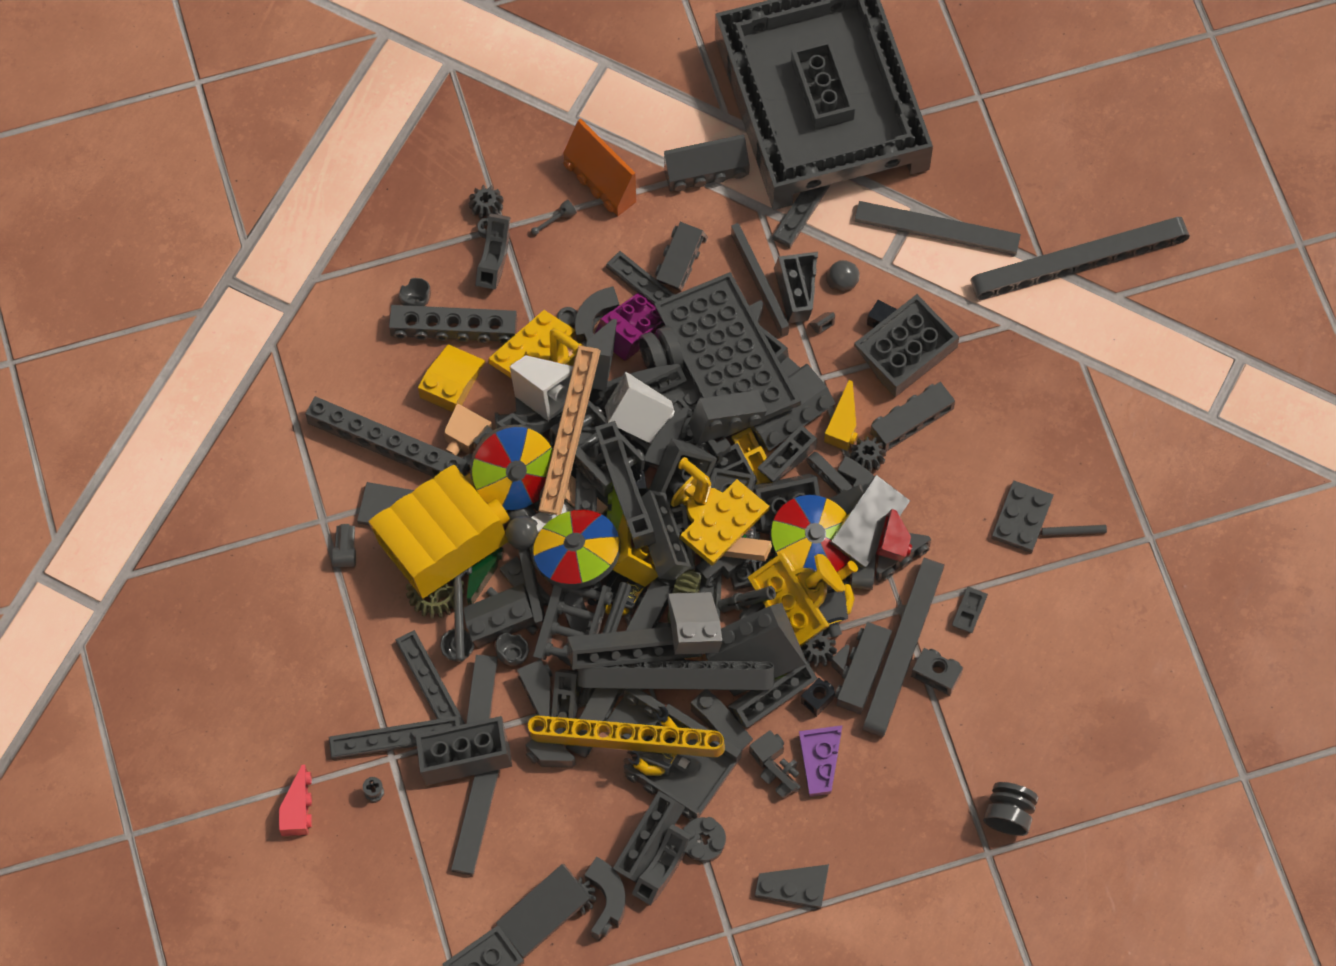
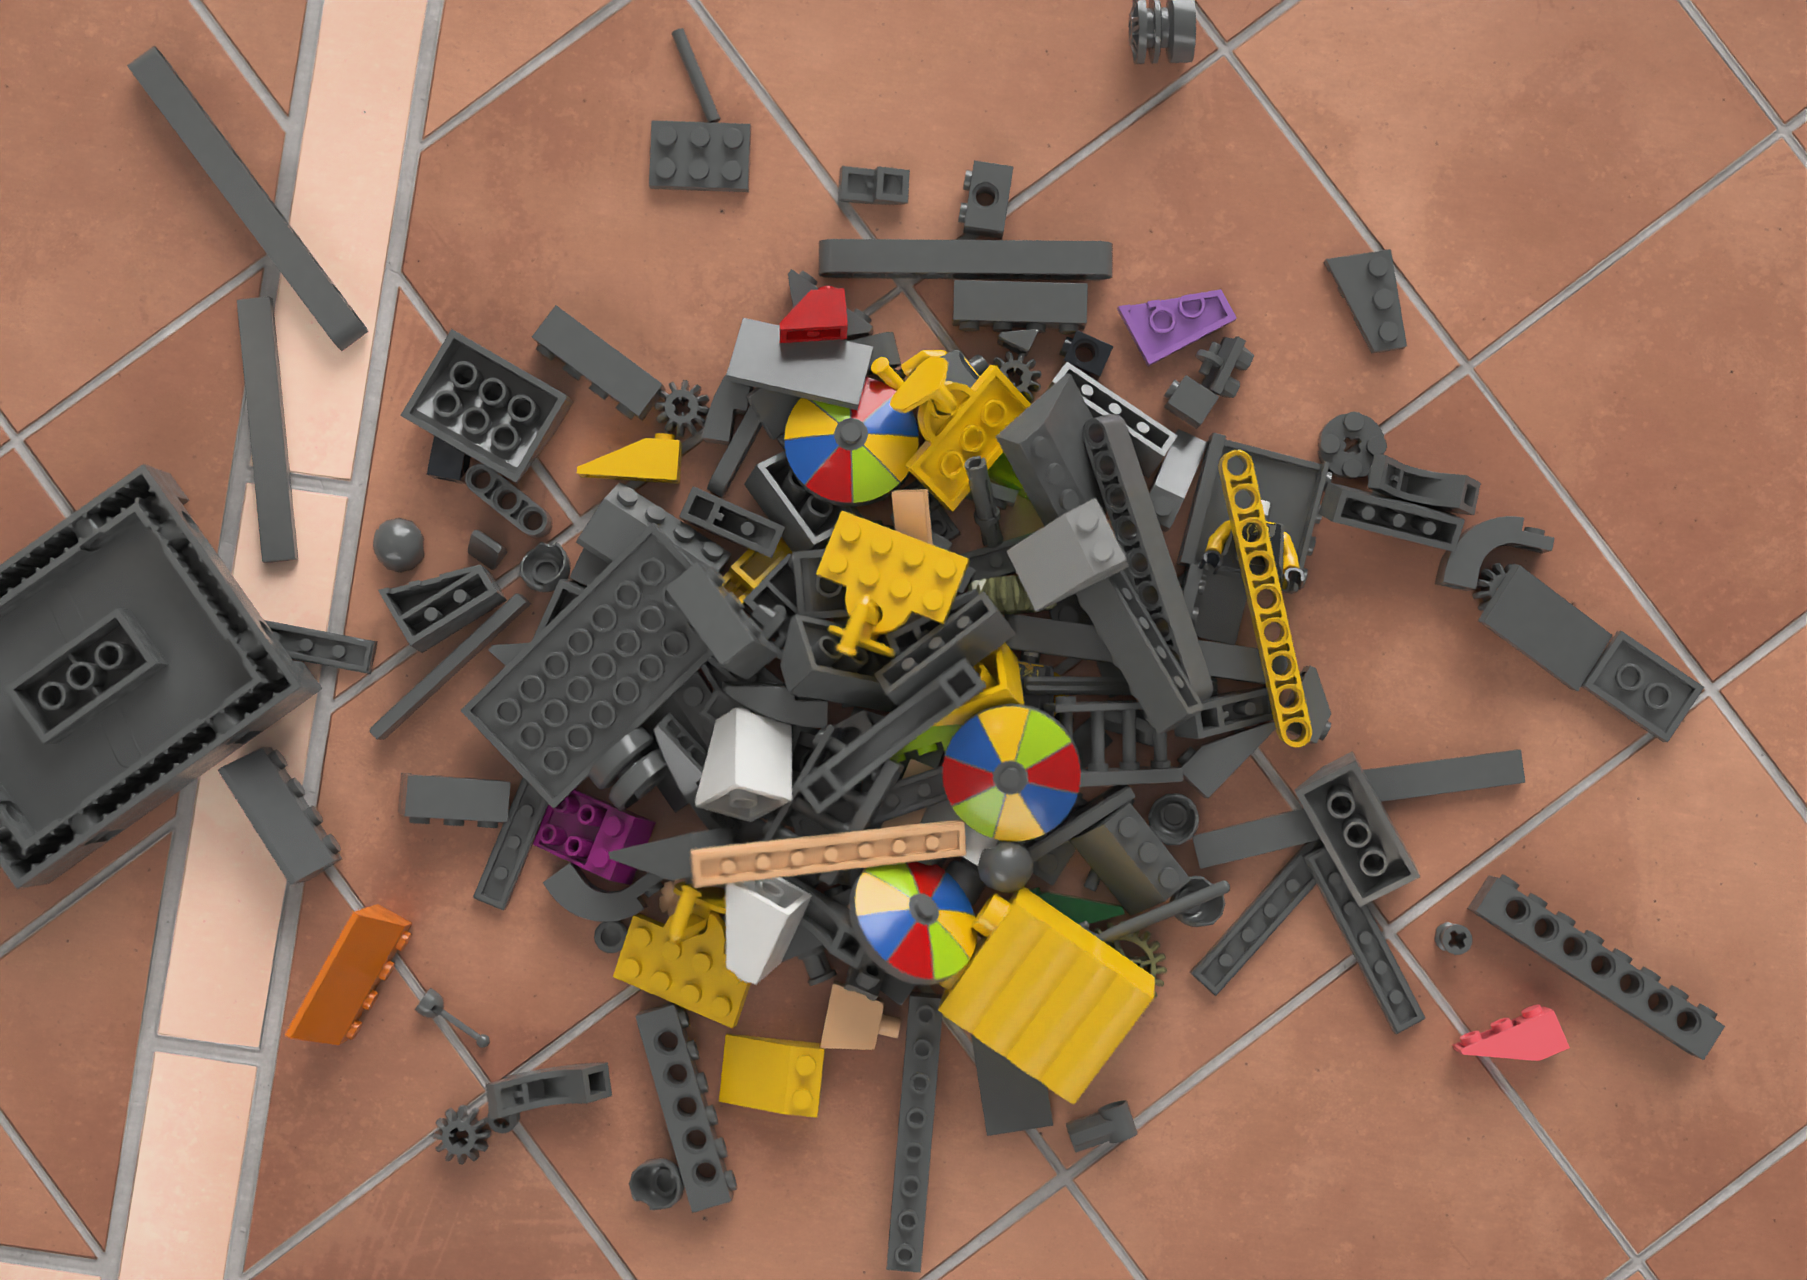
camera: 115 degrees left, 20 degrees up
none -> dark grey beam [465,464,553,538]
none -> dark grey hair [520,542,571,592]
none -> dark grey brick [1467,874,1725,1060]

